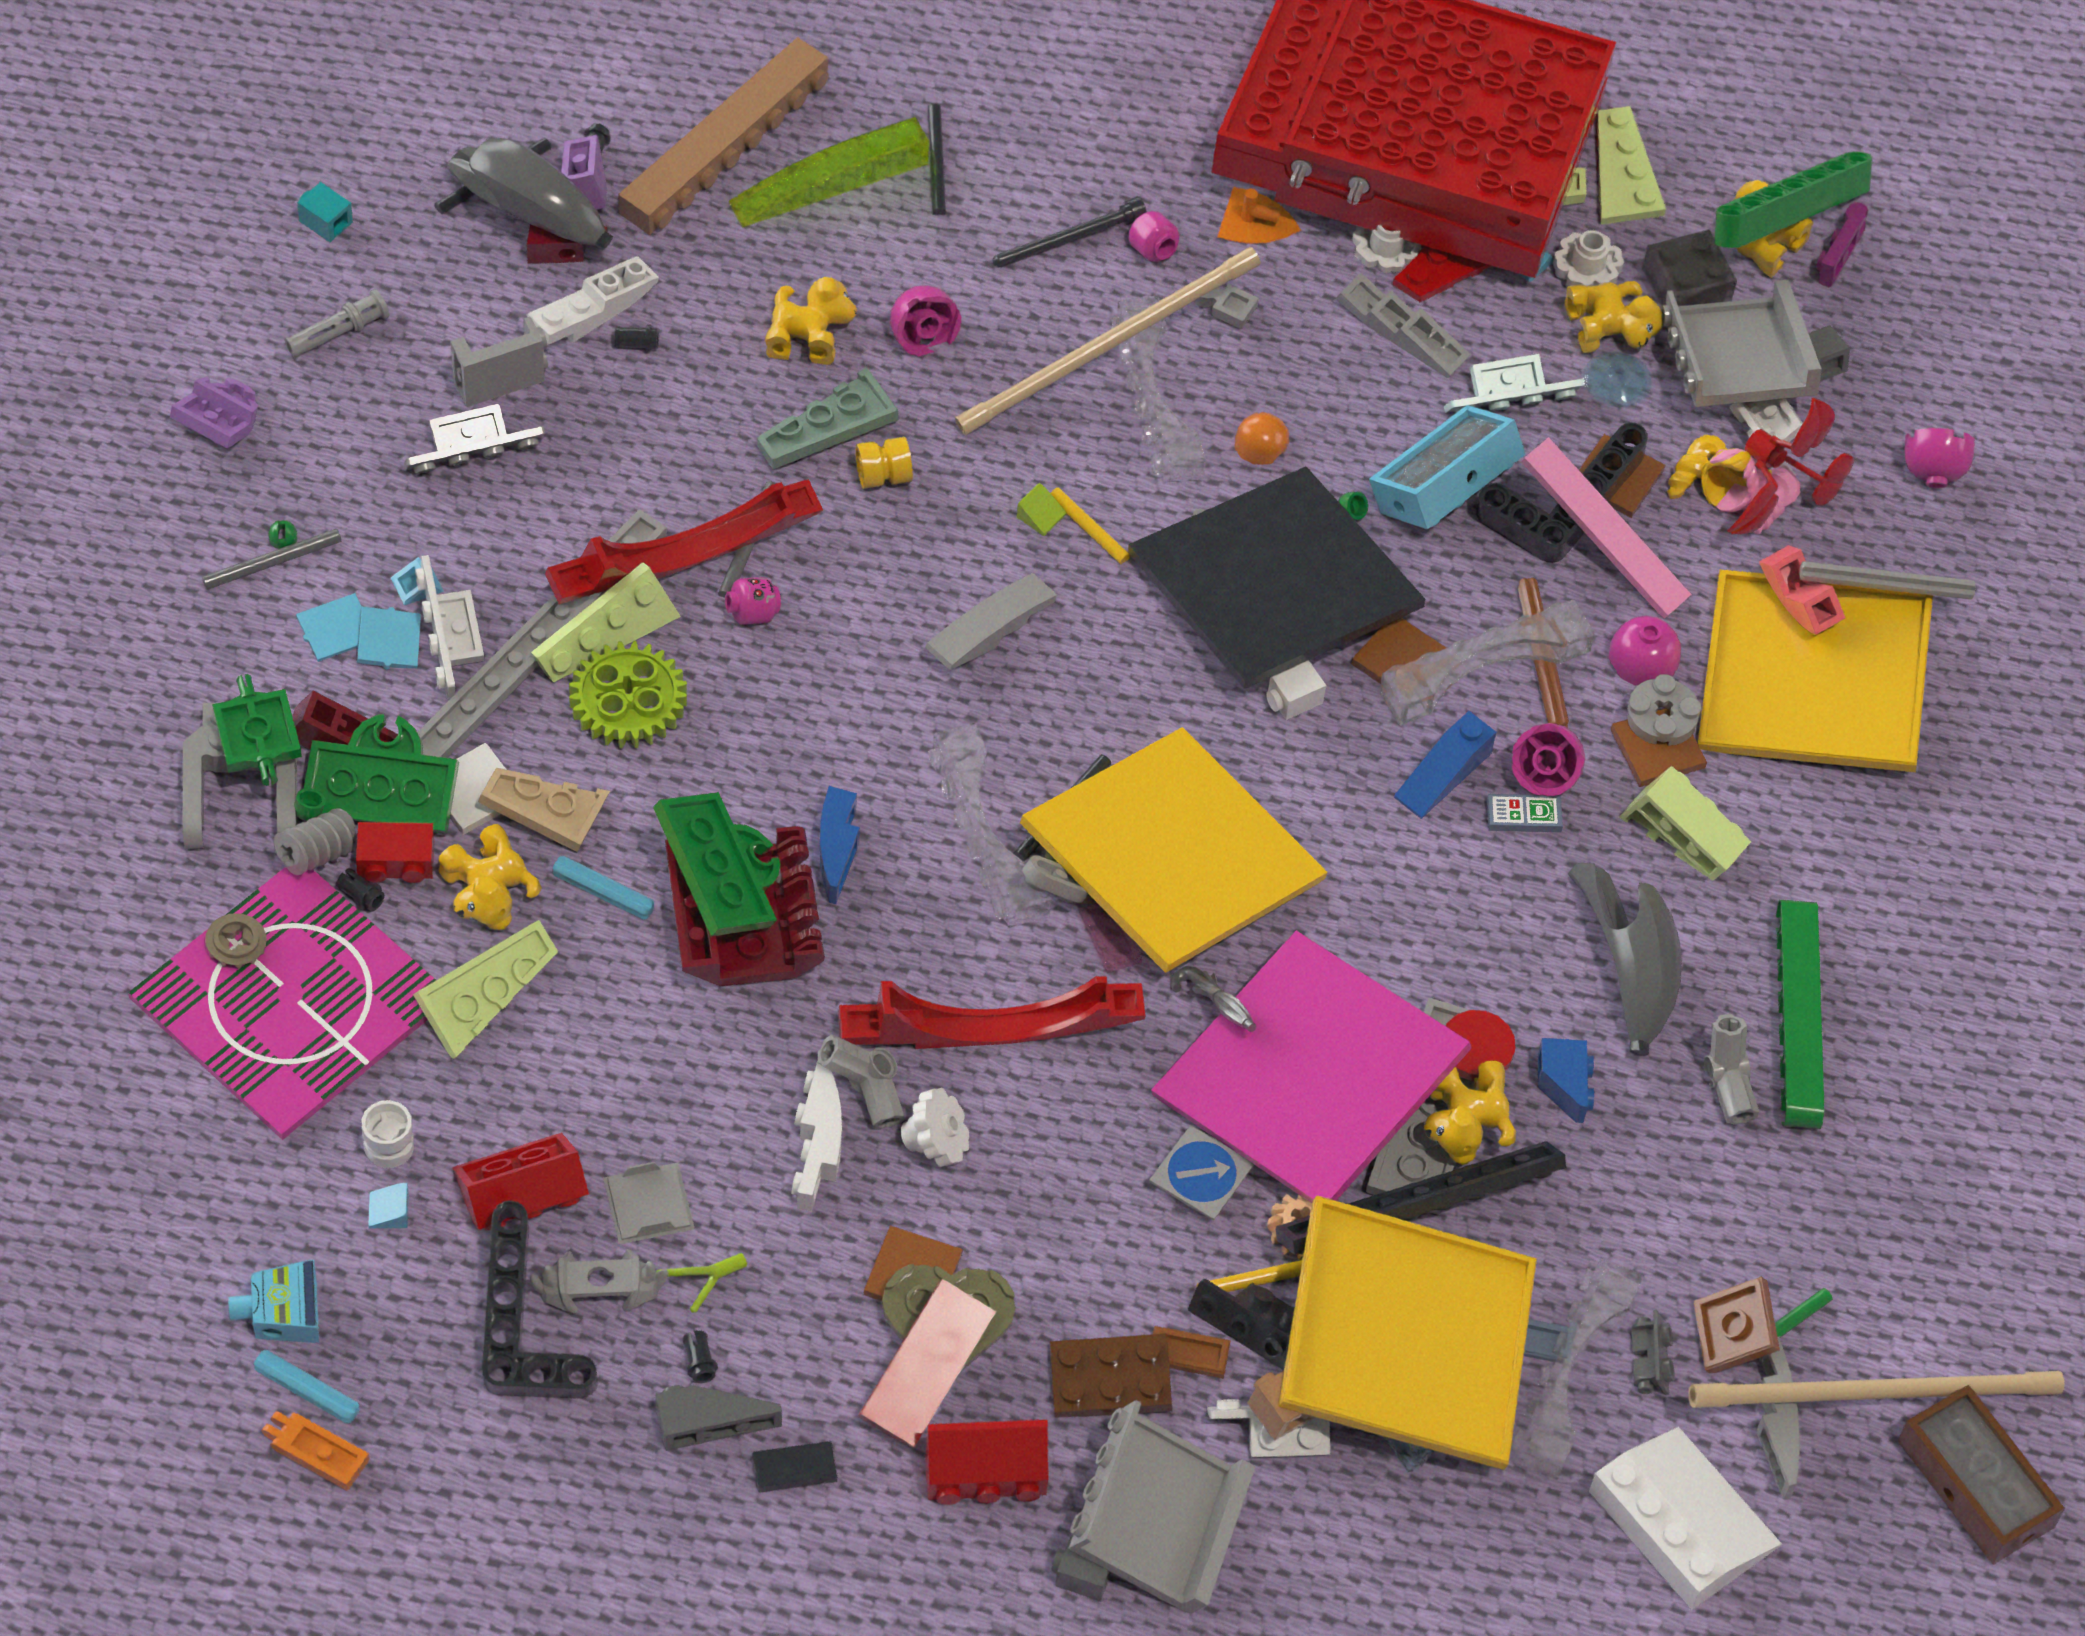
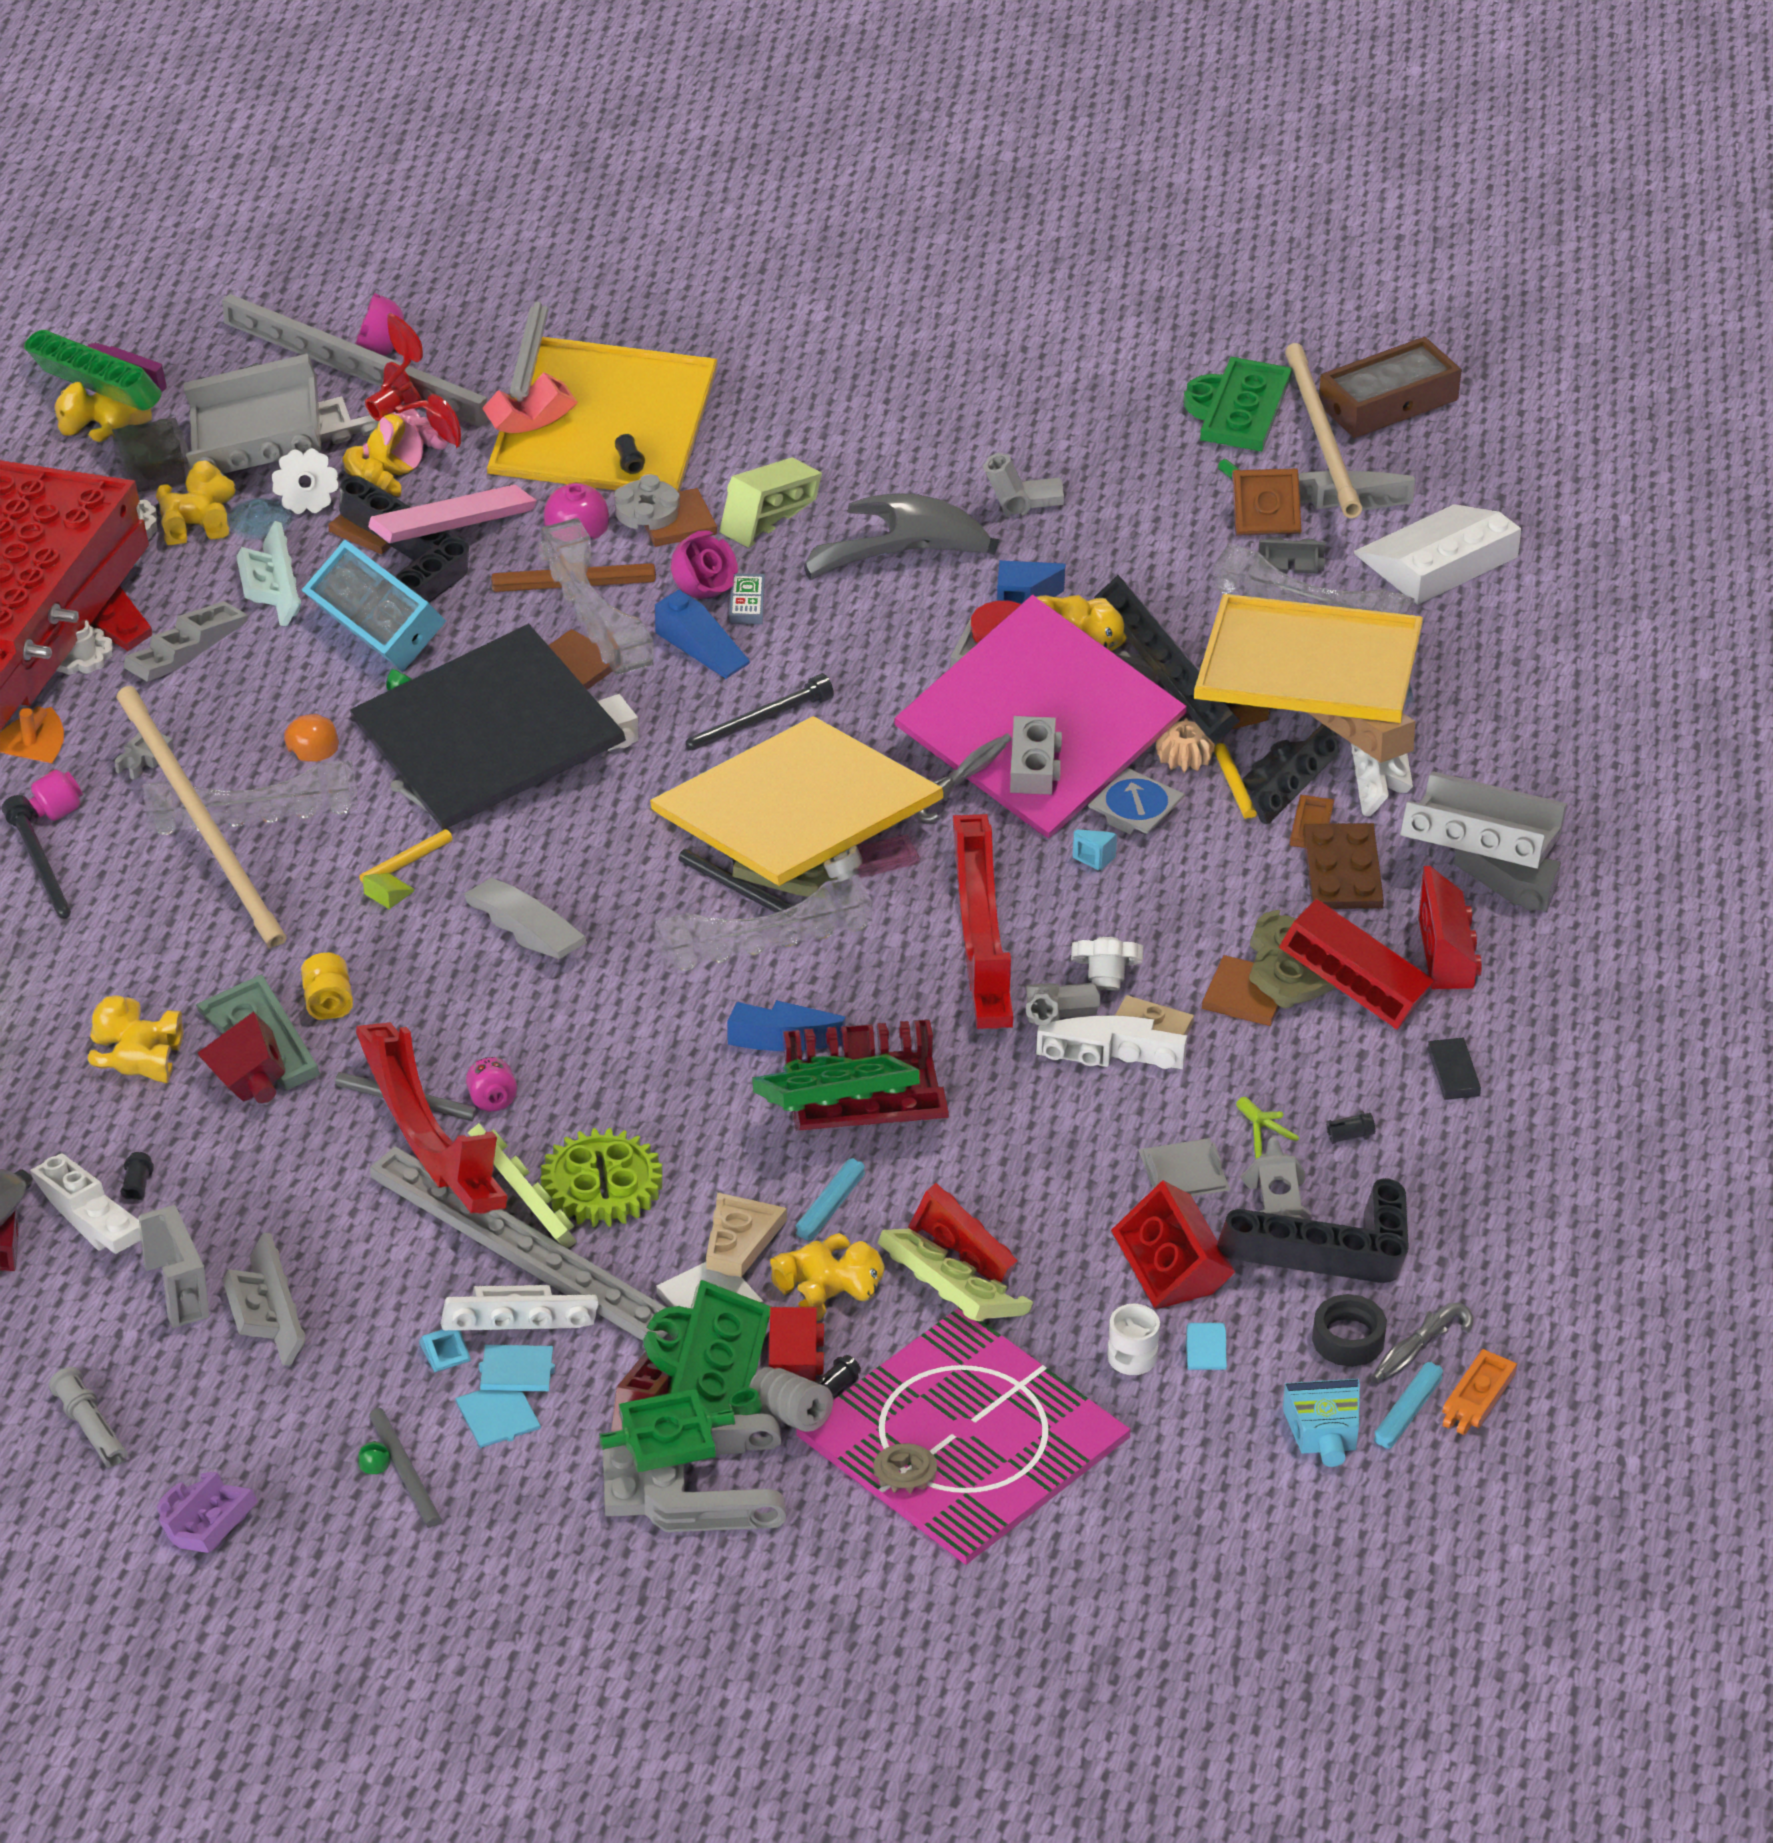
camera: 85 degrees left, 15 degrees down
dark grey slope [655,1385,782,1451] -> none
dark pink cylinder [890,285,962,356] -> none
green beam [1776,899,1824,1129] -> none
none -> dark red torso [198,1011,285,1104]
none -> light grey plate [222,294,488,427]
none -> white plant [272,448,338,514]
none -> black pin [614,434,645,474]
none -> black piece [685,673,834,750]
none -> red wing [908,1183,1018,1283]
none -> light grey brick [1010,716,1062,795]
none -> medium azure slope [1073,829,1117,870]
none -> tan plate [1115,995,1194,1035]
none -> green plate [1183,357,1292,452]
none -> black tyre [1312,1294,1387,1367]
none -> flat silver piece [1371,1302,1474,1383]

